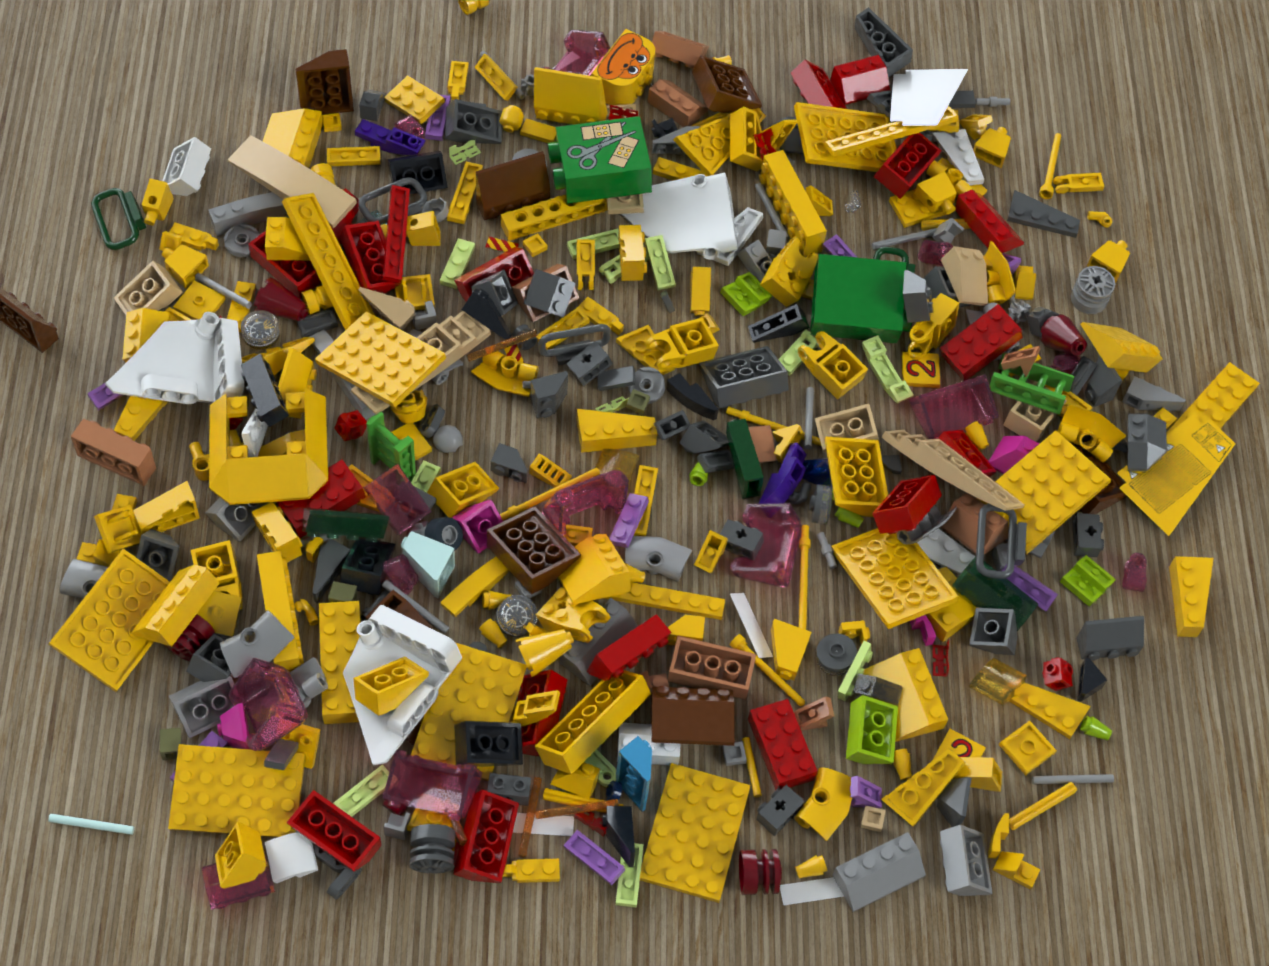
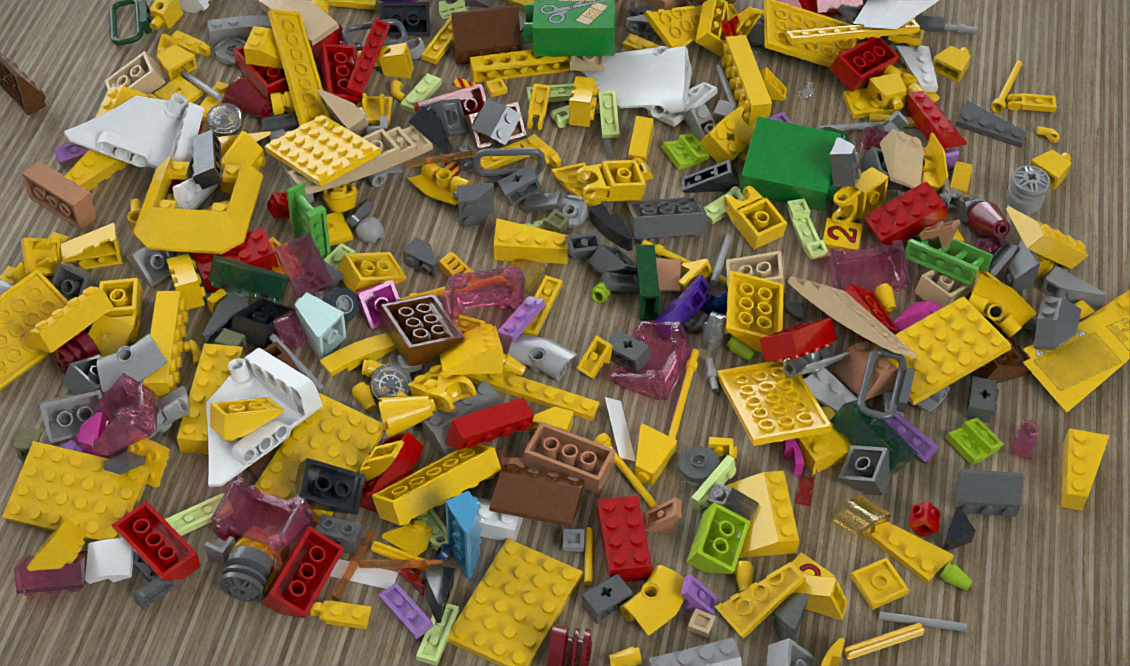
camera: 15 degrees right, 10 degrees down
yellow slope [959,114,993,140] -> none
none -> yellow arm [390,80,407,102]

